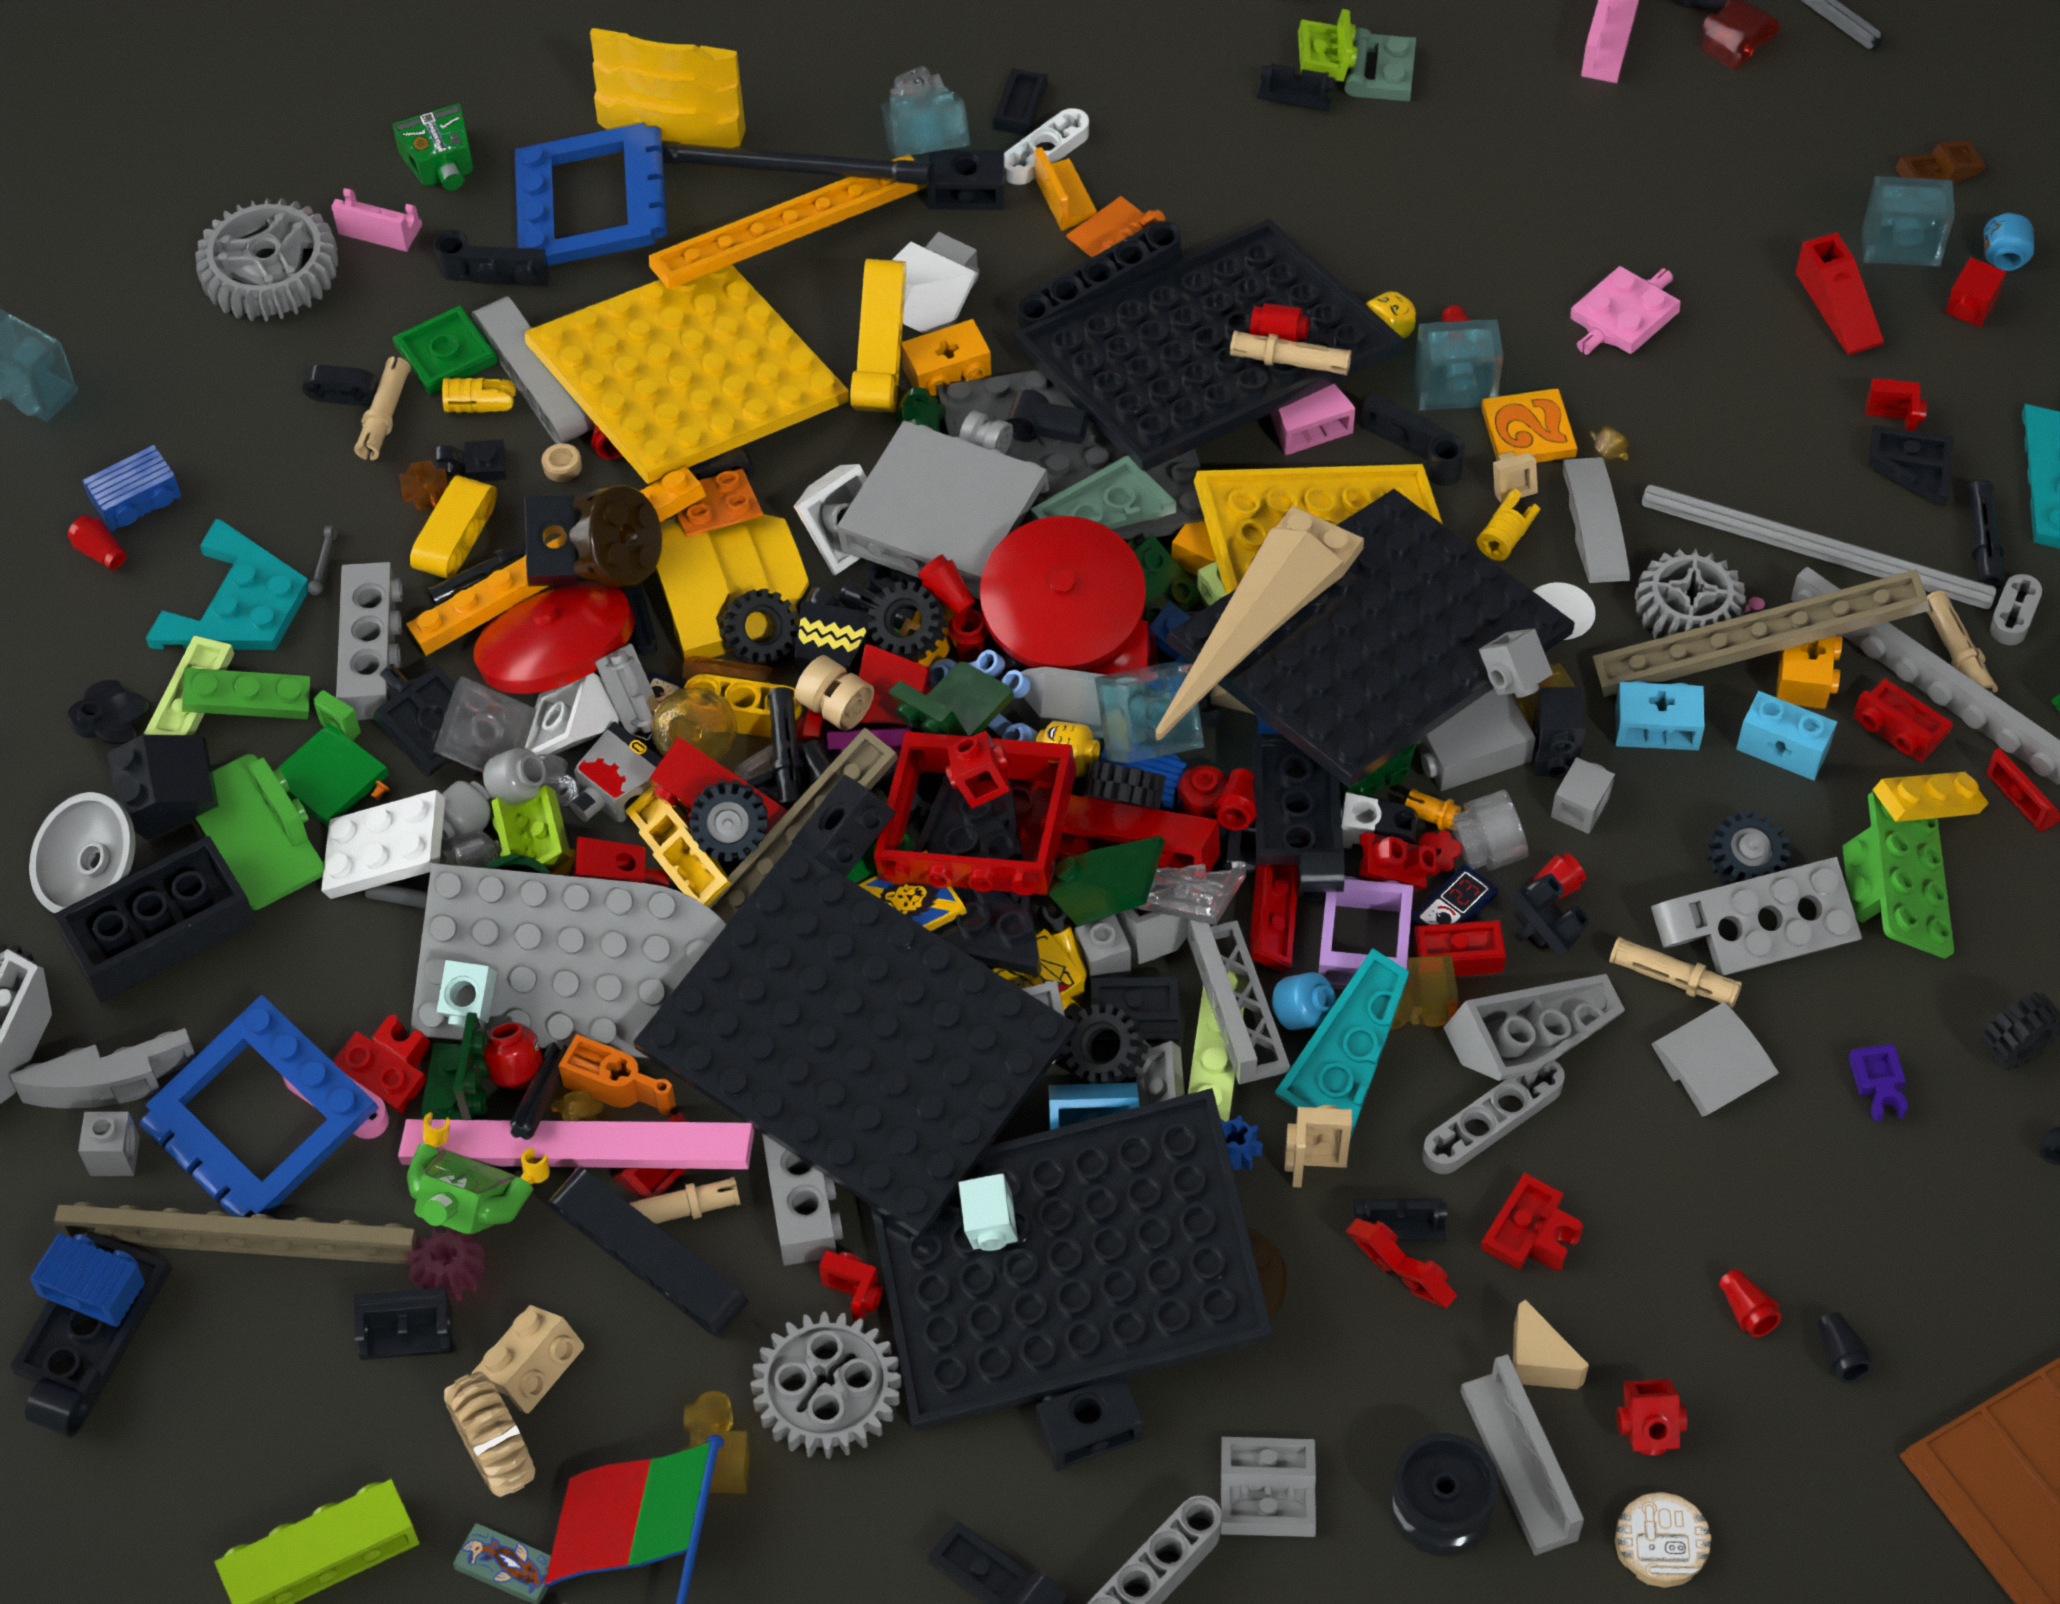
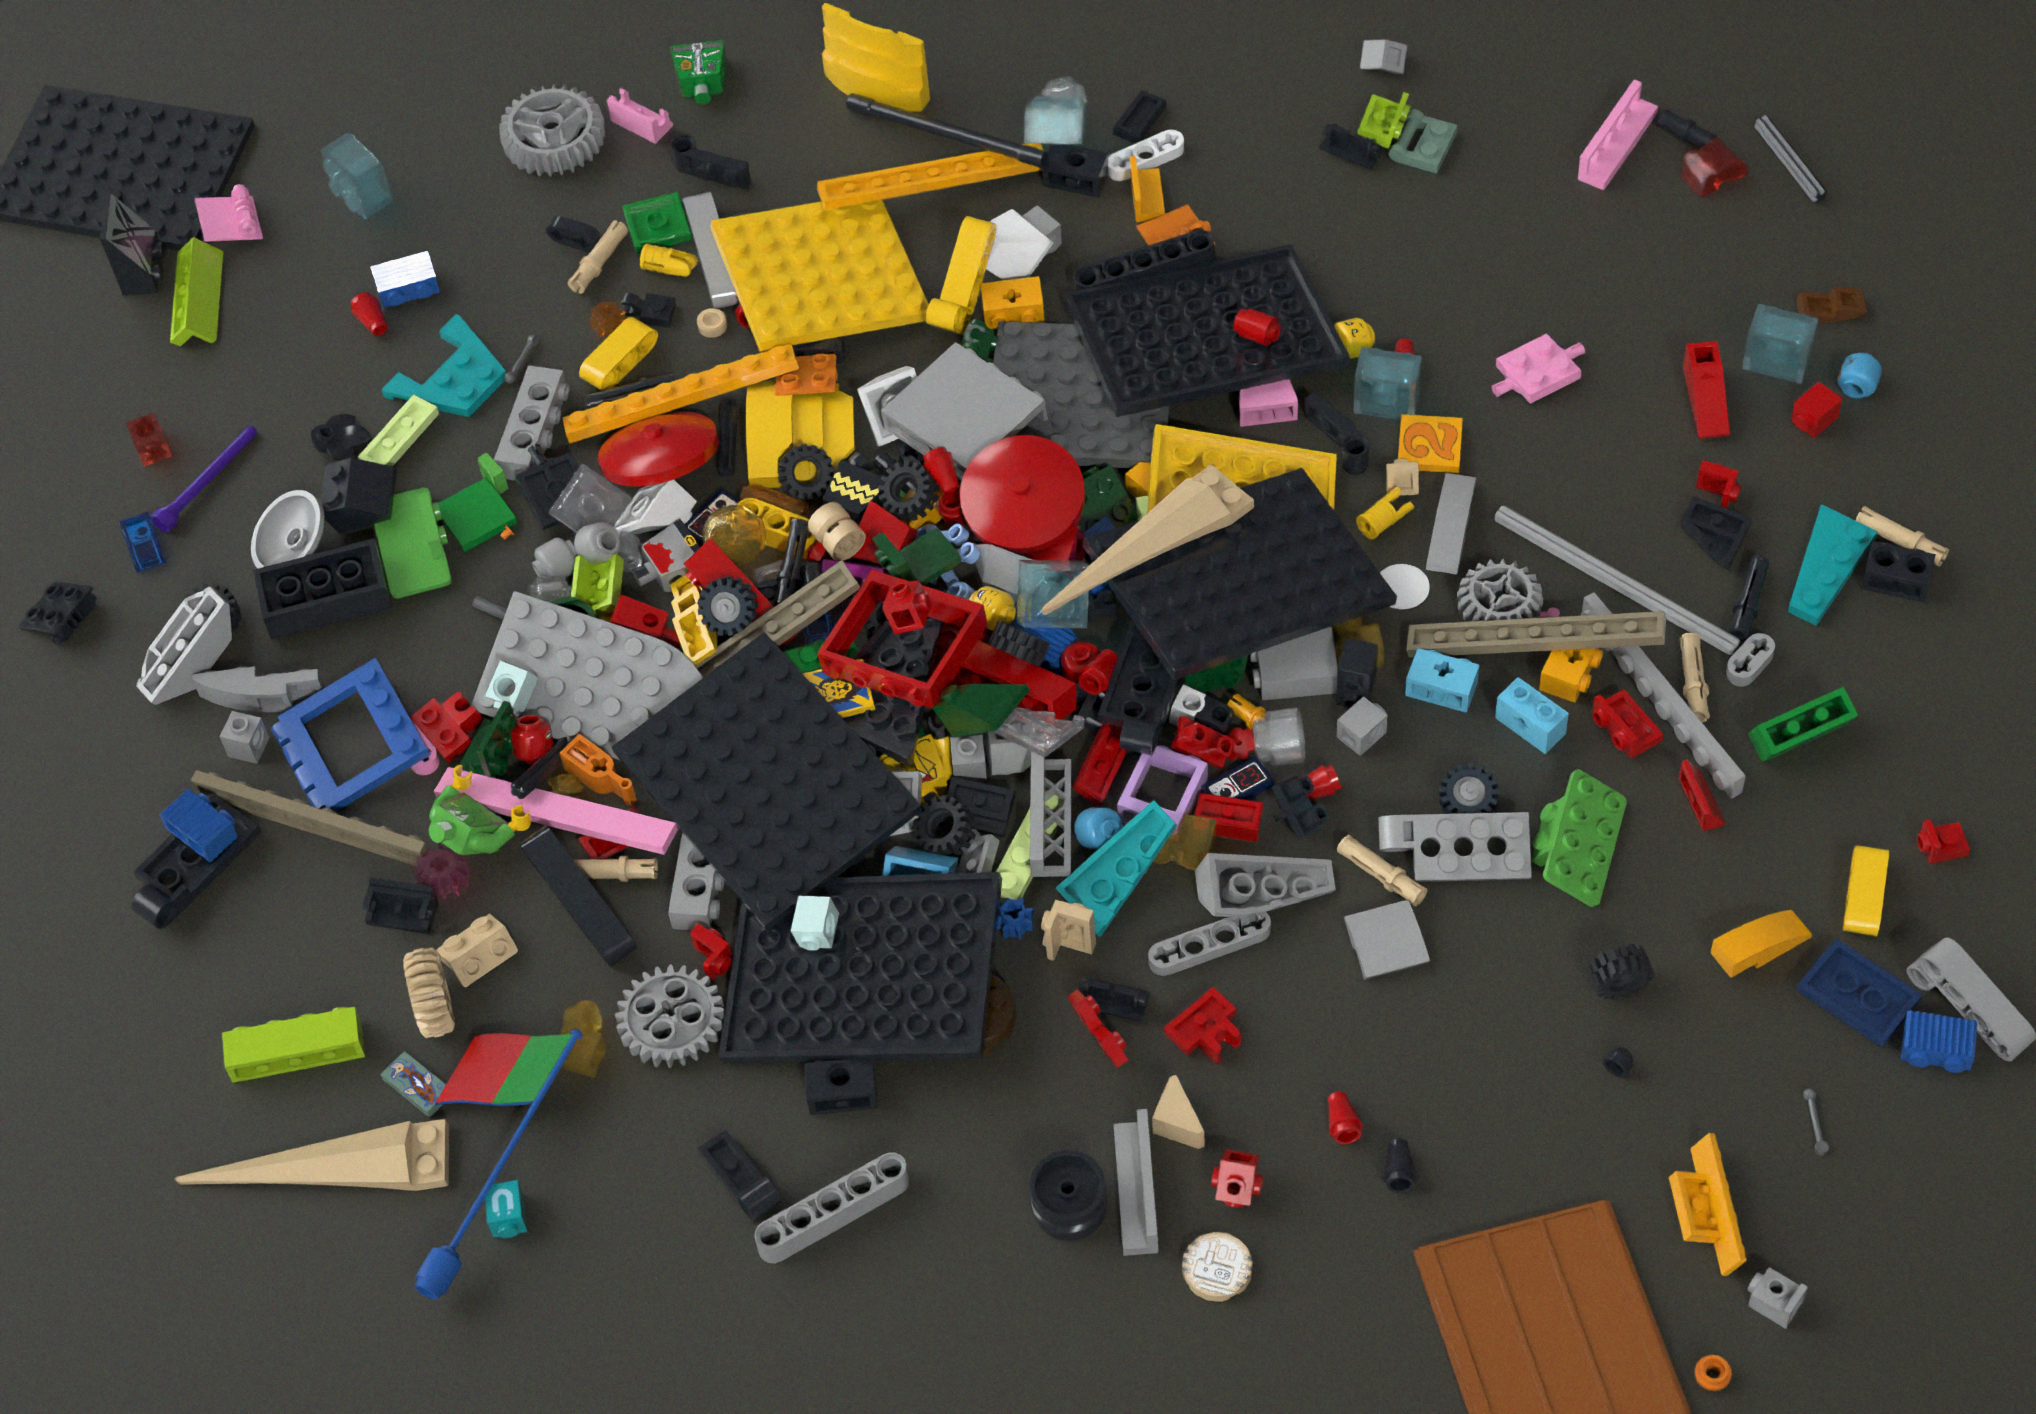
camera: 20 degrees right, 0 degrees up
bright green plate [182,668,310,720] -> none
white plate [321,790,446,899] -> none
blue hinge [515,122,667,266] -> none
black brick [525,496,582,586] -> none
dark brown plate [569,485,662,589] -> none
light grey hinge [594,644,665,734] -> none
black brick [791,774,896,877] -> none
light grey wheel [959,410,1013,454] -> none
black piece [1006,389,1089,444] -> none
sand green wing [1030,455,1176,529] -> none
light grey slope [1221,1437,1316,1537] -> none
tan pin [1230,330,1352,376] -> none
light grey brick [1479,628,1553,698] -> none
clear yellow plate [1589,424,1630,460] -> none
dark purple plate [1848,1044,1907,1122] -> none
yellow plate [1873,771,1988,822] -> none

